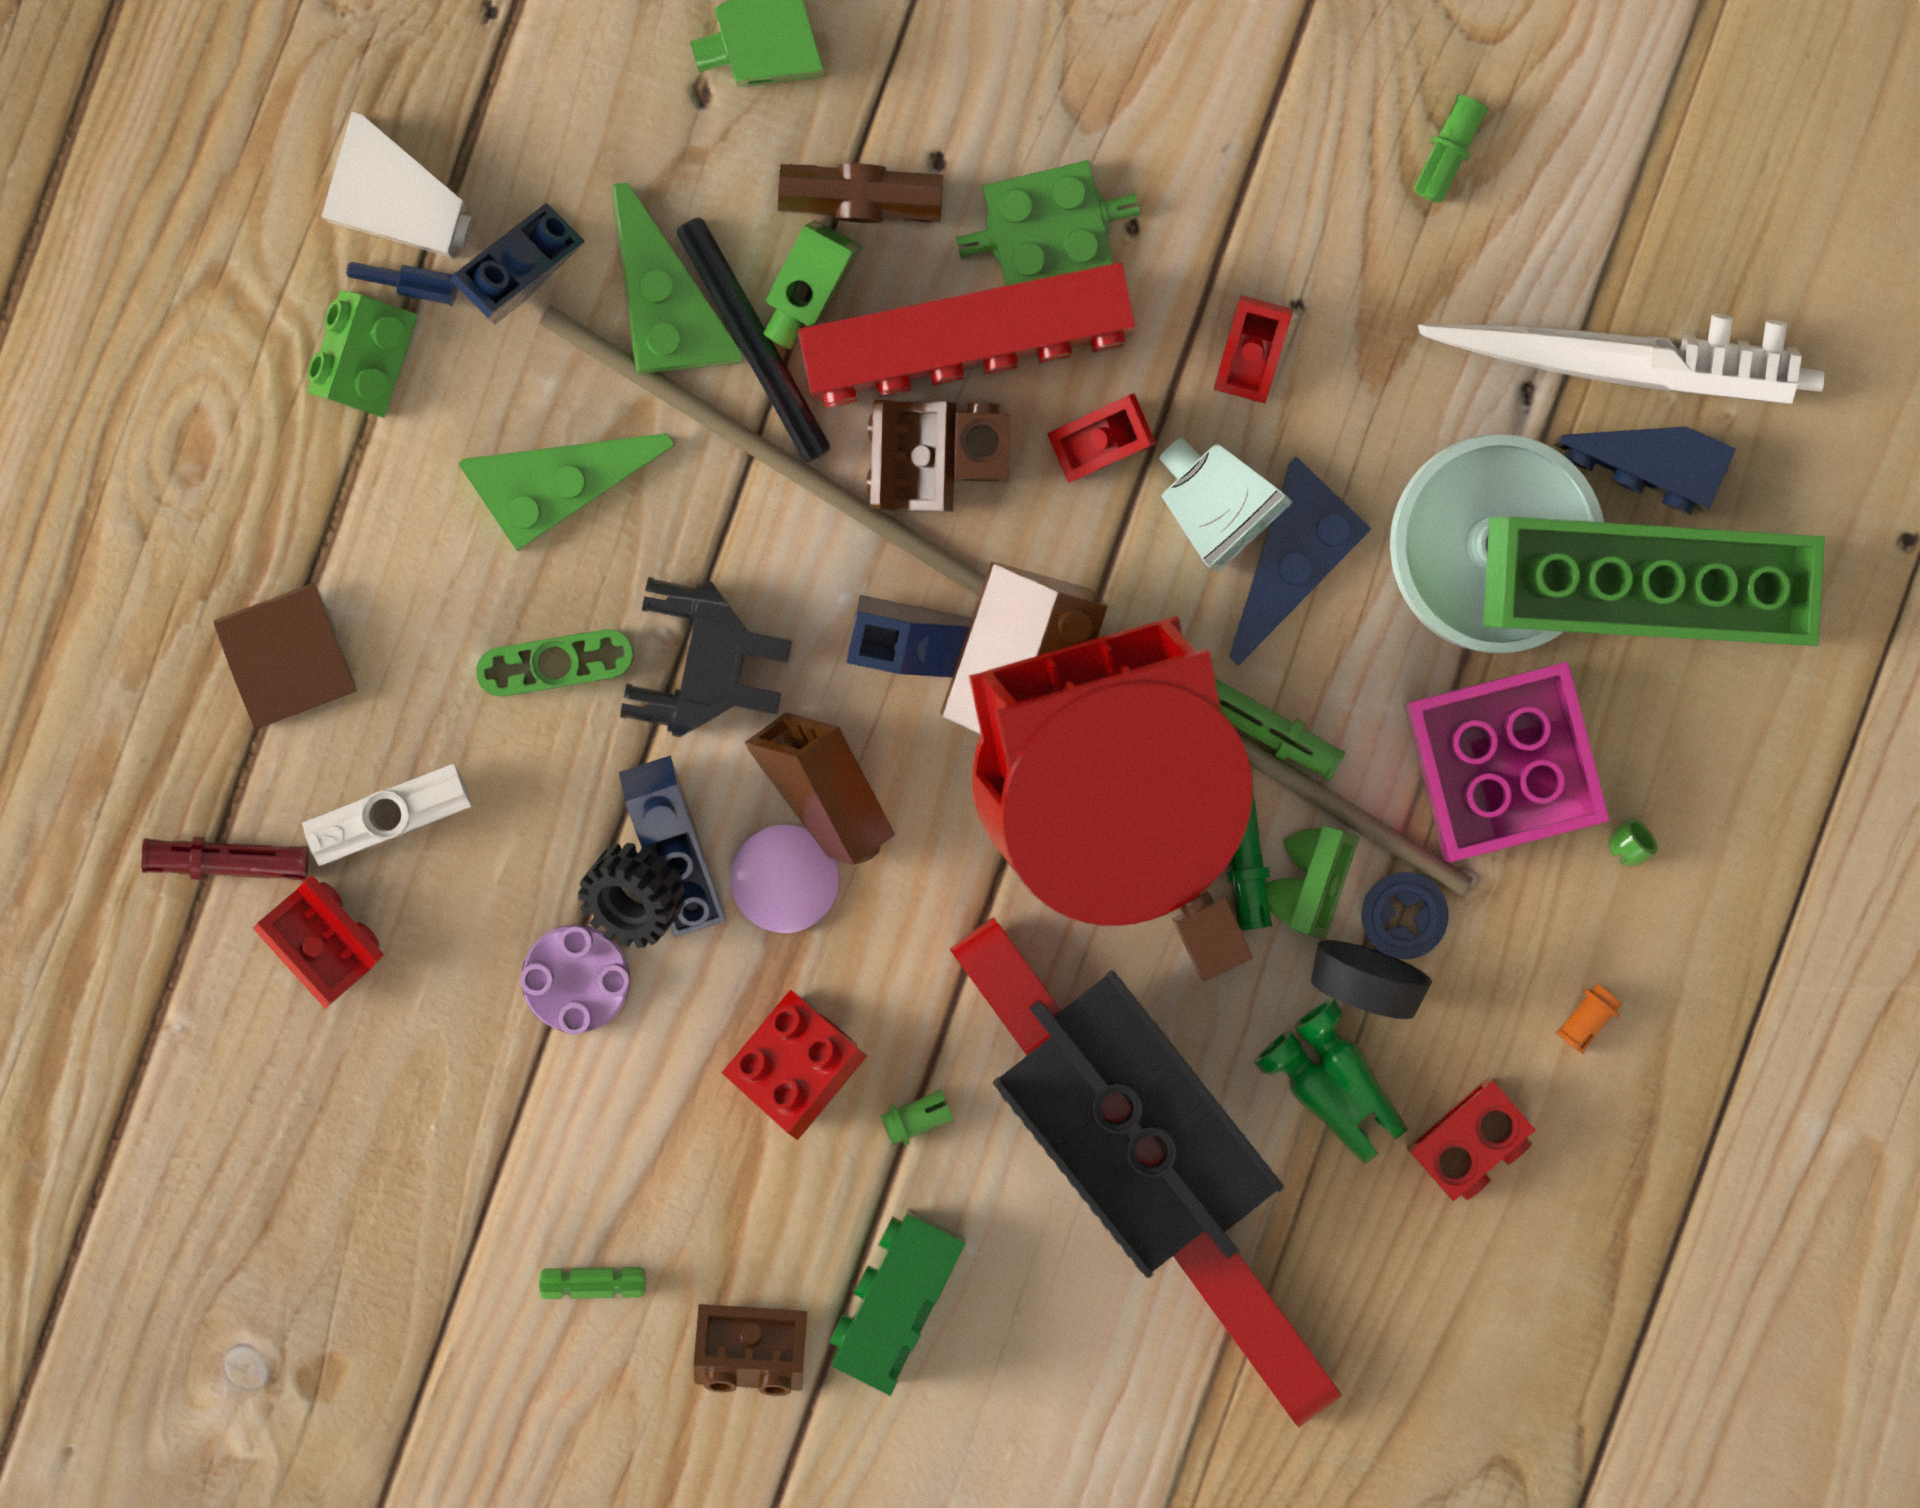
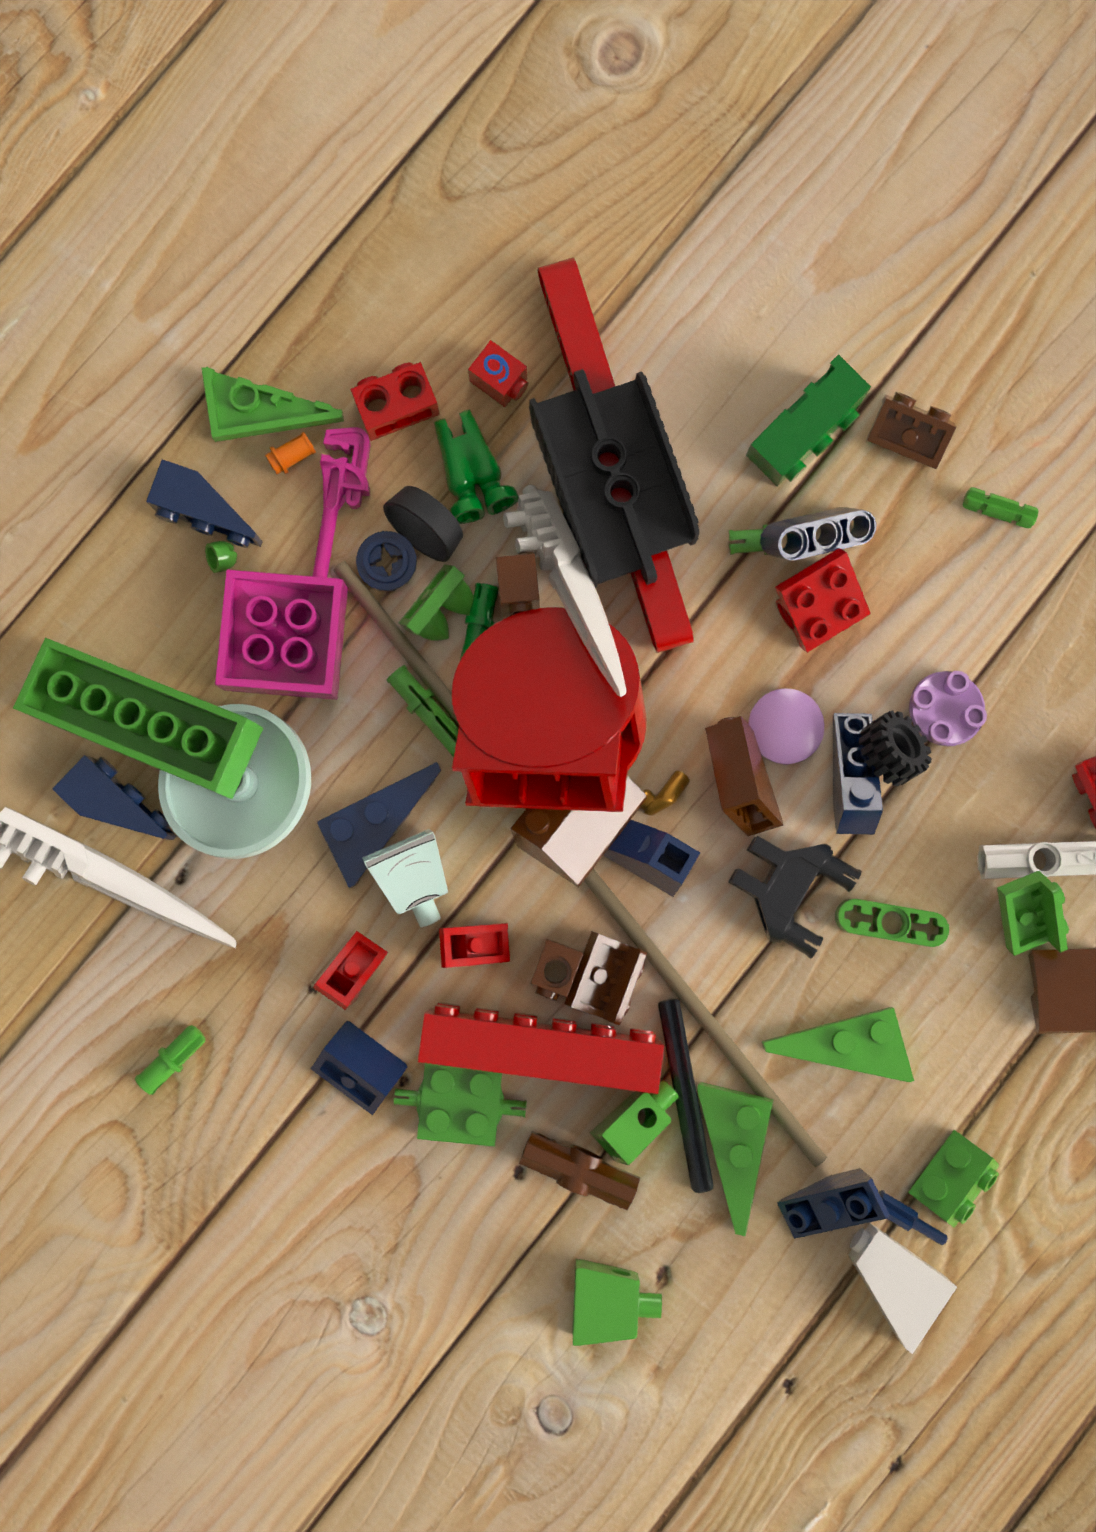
camera: 160 degrees left, 5 degrees down
none -> dark blue slope [146,459,262,548]
none -> bright green wing [202,367,344,442]
none -> dark blue panel [311,1021,408,1115]
none -> dark pink piece [312,427,371,578]
none -> red brick [468,340,529,407]
none -> white piece [503,485,627,697]
none -> pearl gold arm [640,771,690,816]
none -> beam [760,507,876,560]
none -> bright green bracket [997,870,1069,956]

